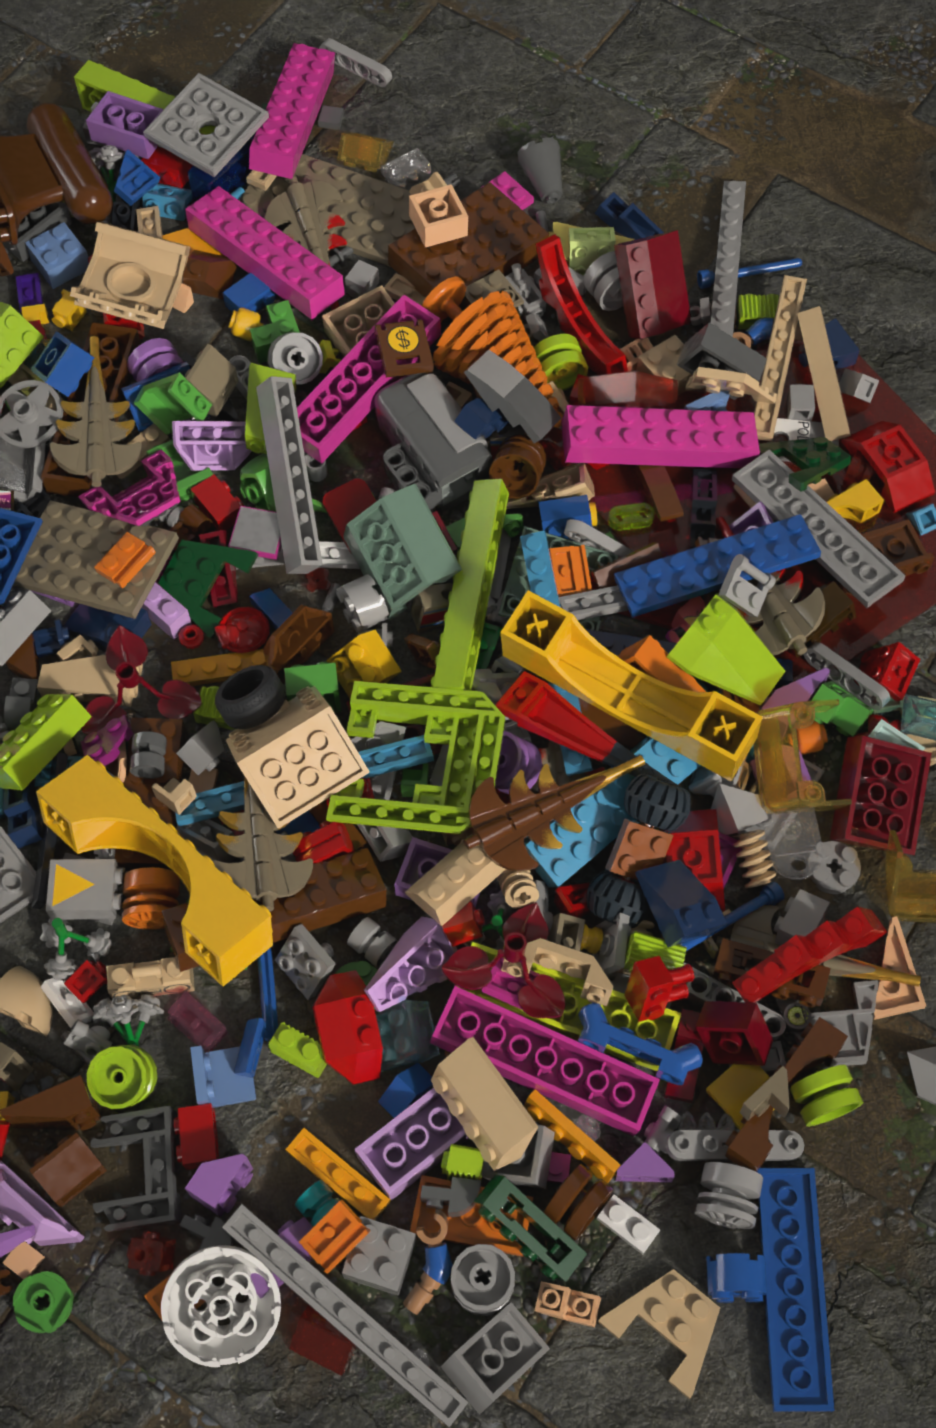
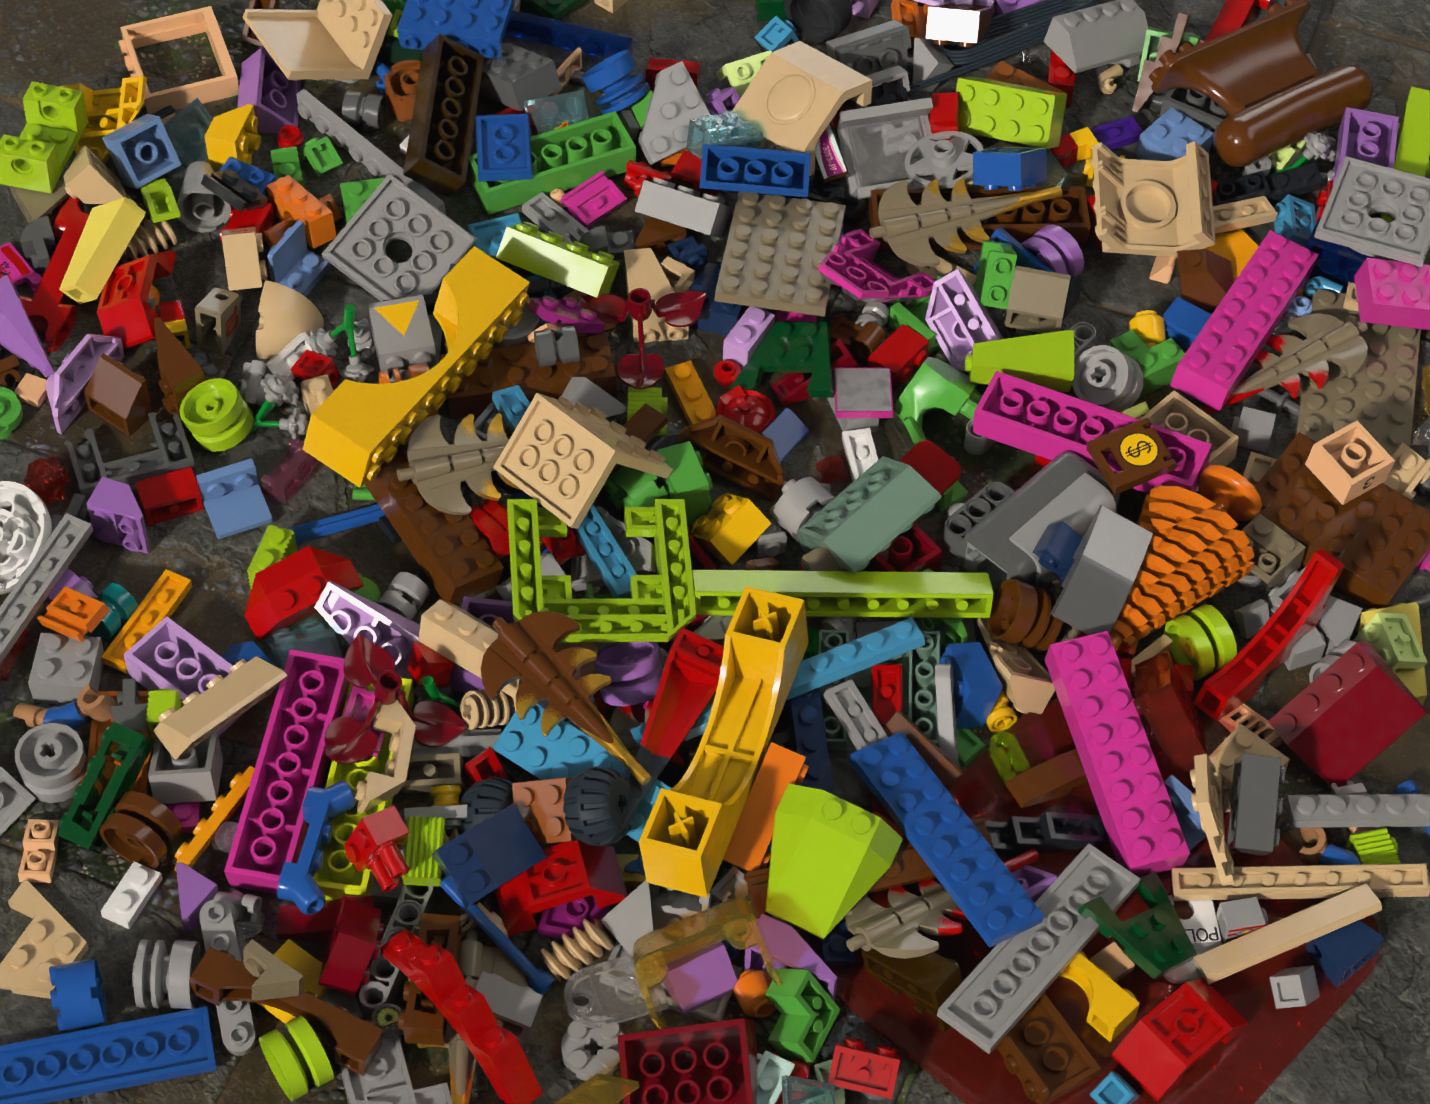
camera: 75 degrees right, 10 degrees down
orange plate [94,532,156,588] -> none
blue wing [114,149,160,206] -> none
tan panel [152,778,197,815] -> none
black tyre [214,665,286,730] -> none
blue slope [234,1018,268,1078] -> none
light grey brick [256,376,323,574] -> none
light grey plate [275,924,336,1000] -> none
orange plate [549,545,592,597] -> none
light grey plate [718,554,776,617] -> none
light grey beam [804,642,890,710] -> none

